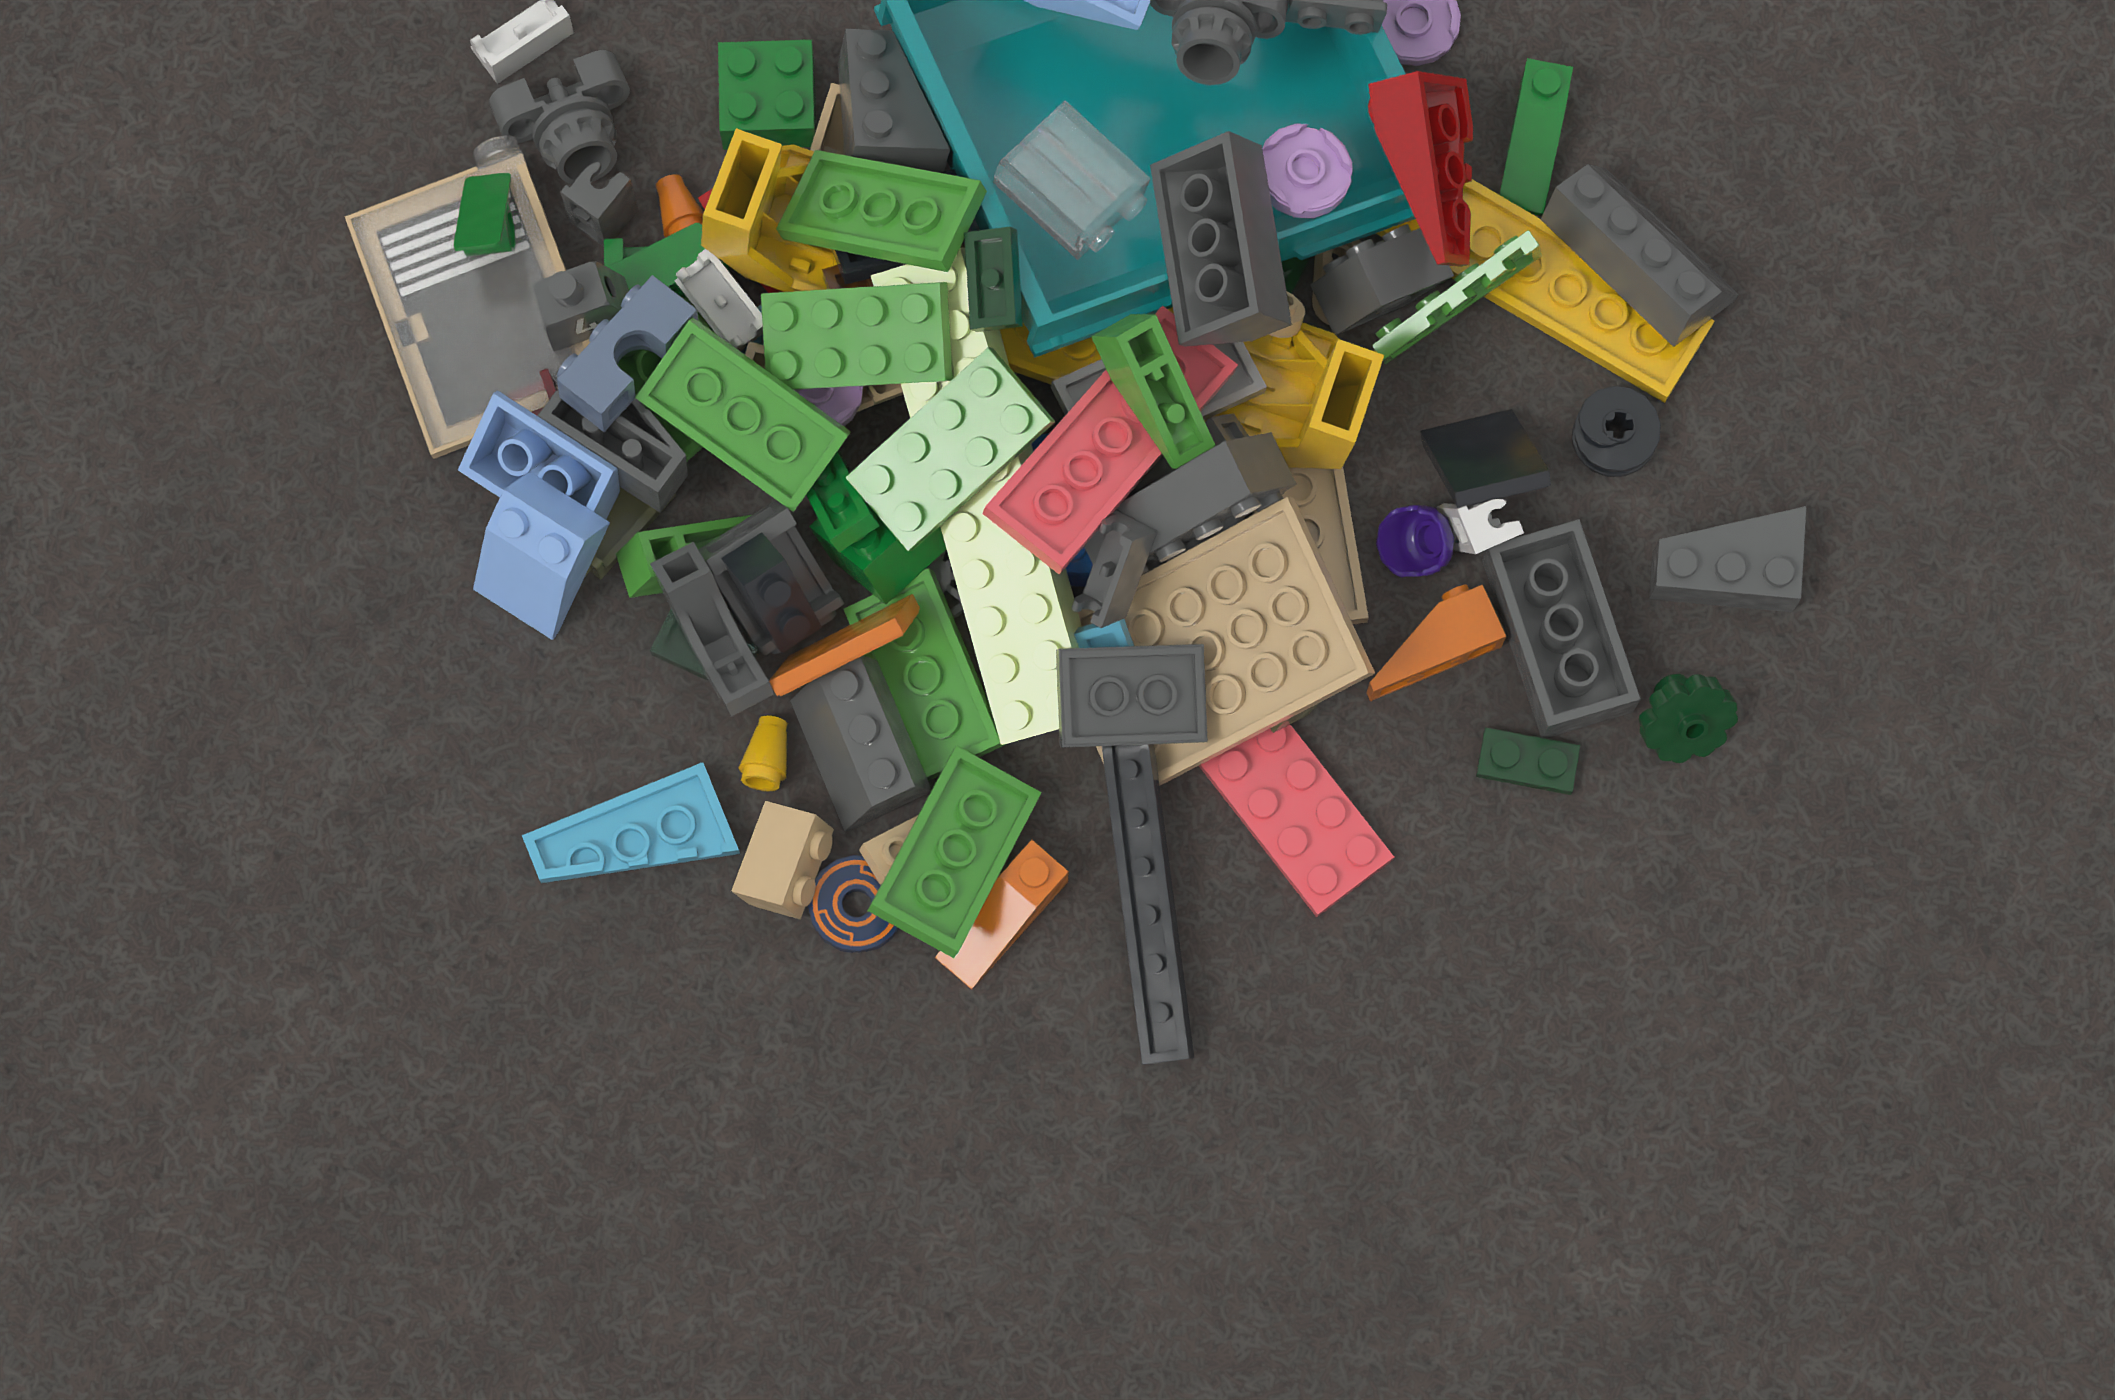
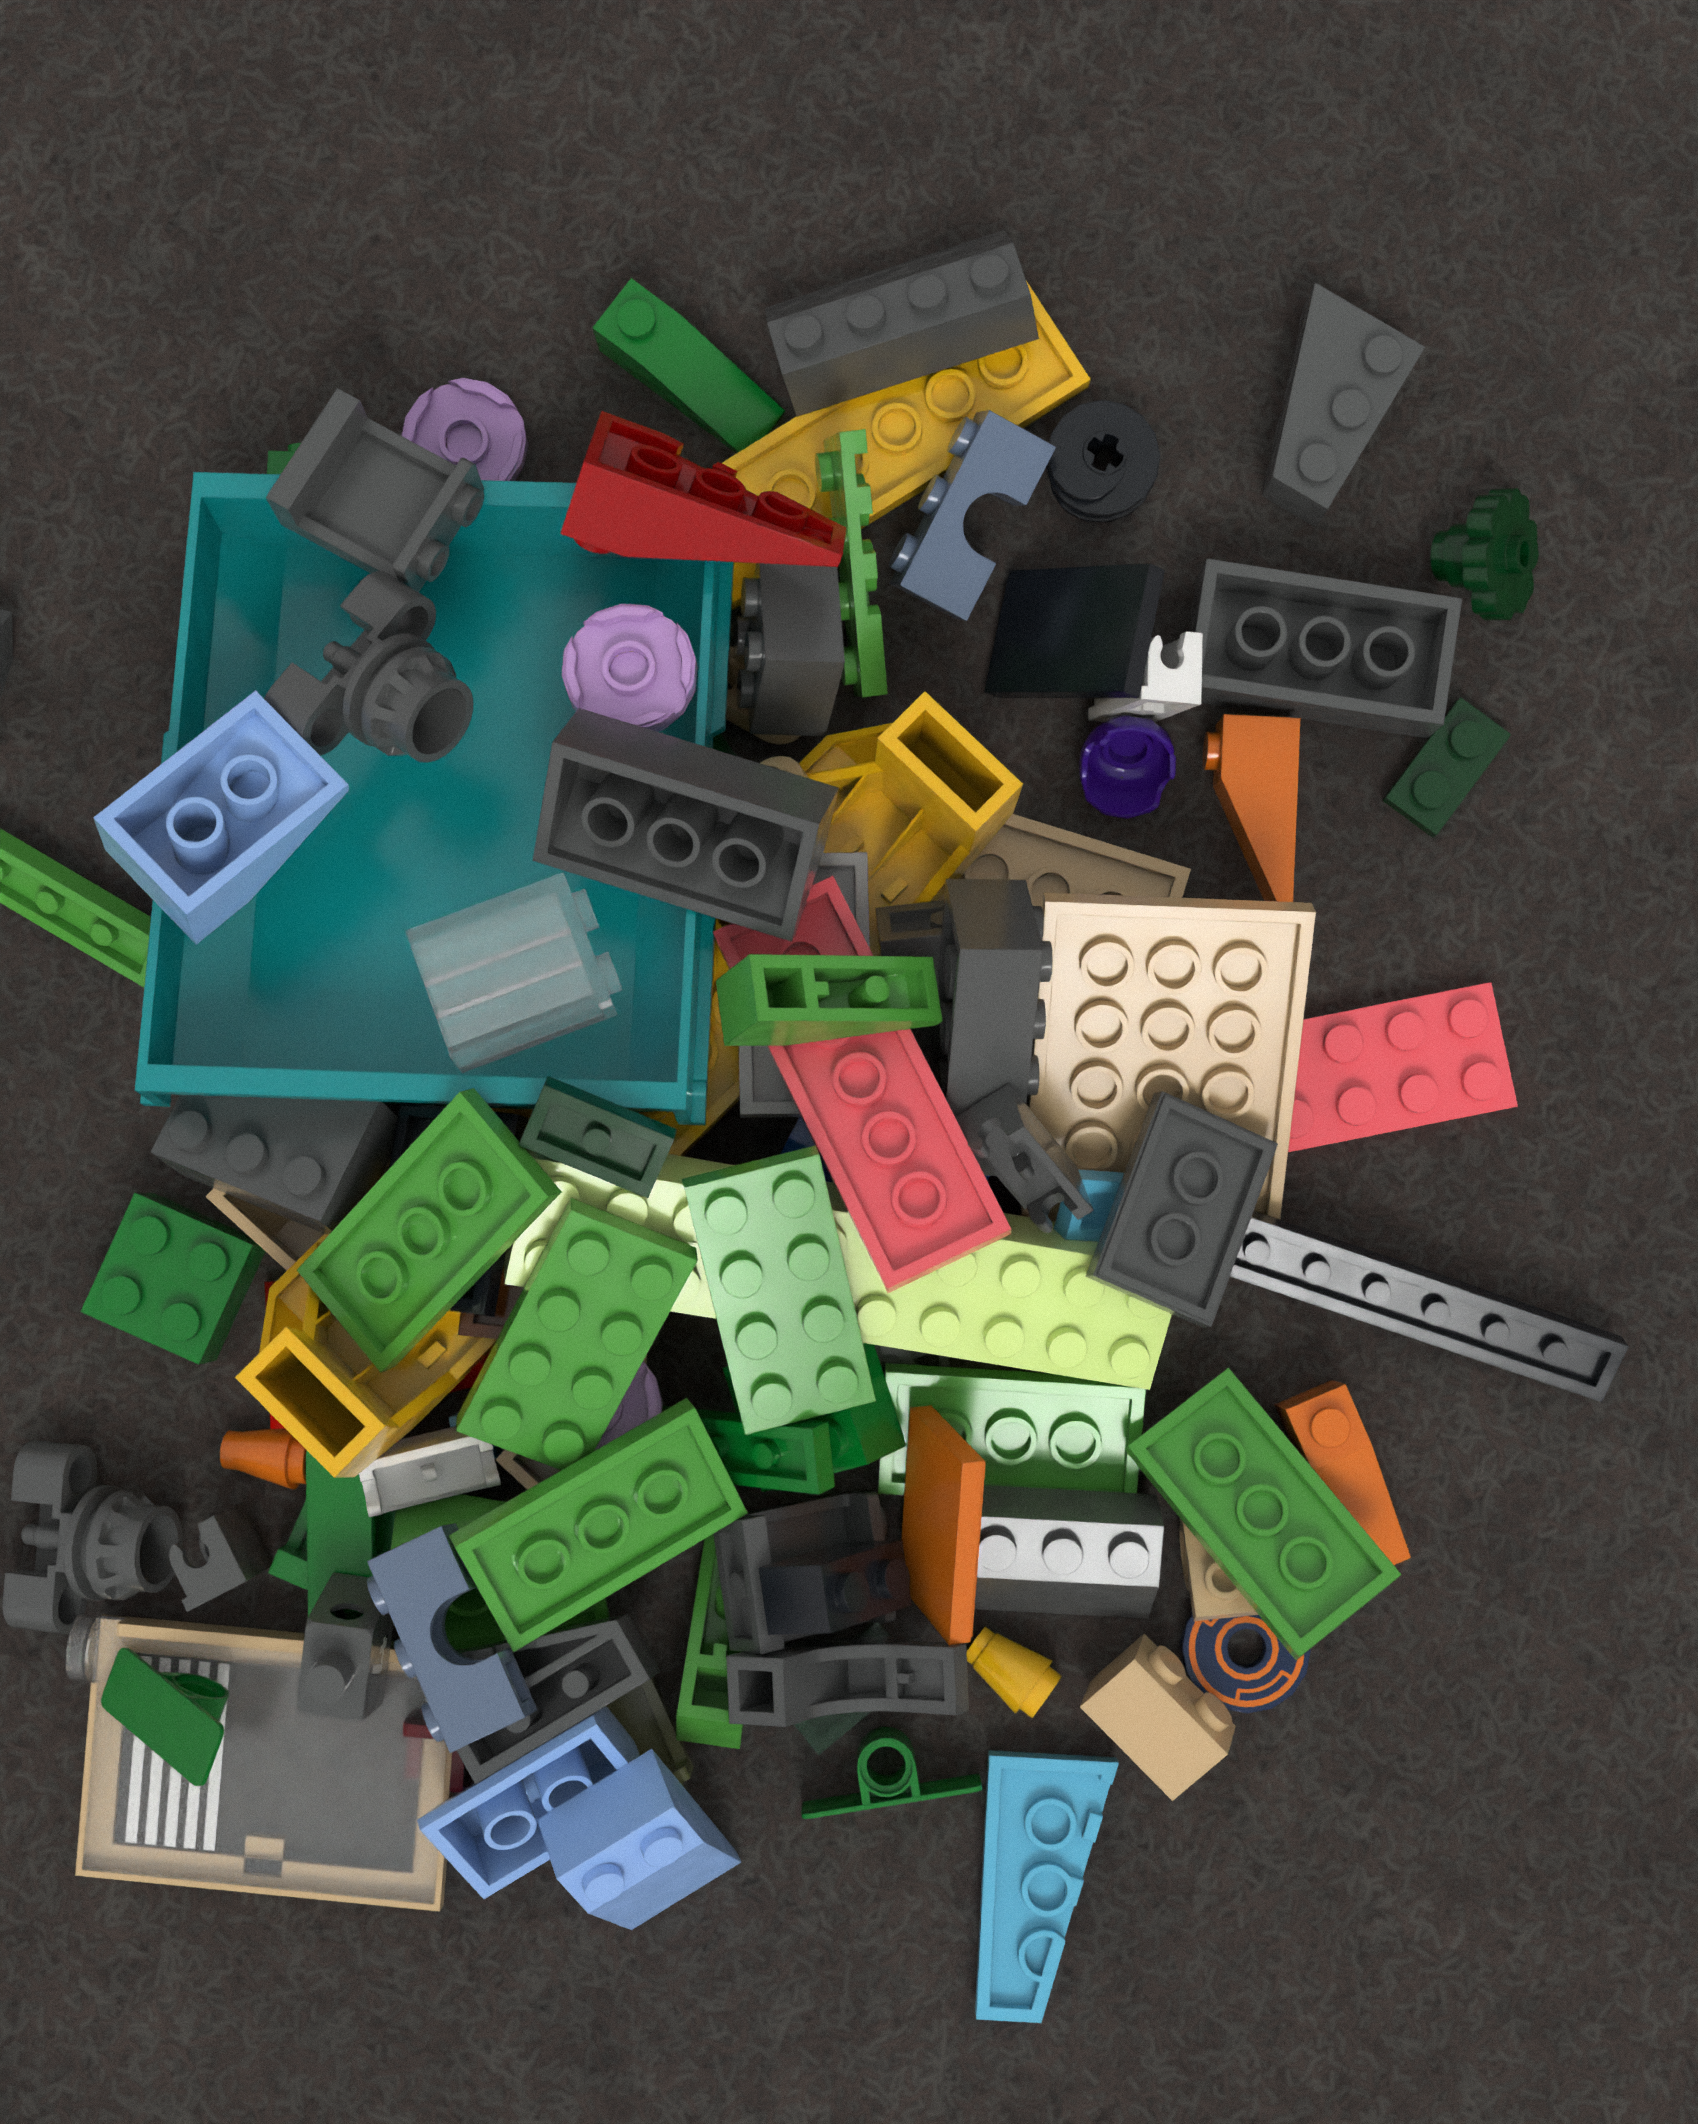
camera: 60 degrees left, 10 degrees up
none -> green piece [801,1727,982,1819]
none -> sand blue arch [889,410,1056,621]

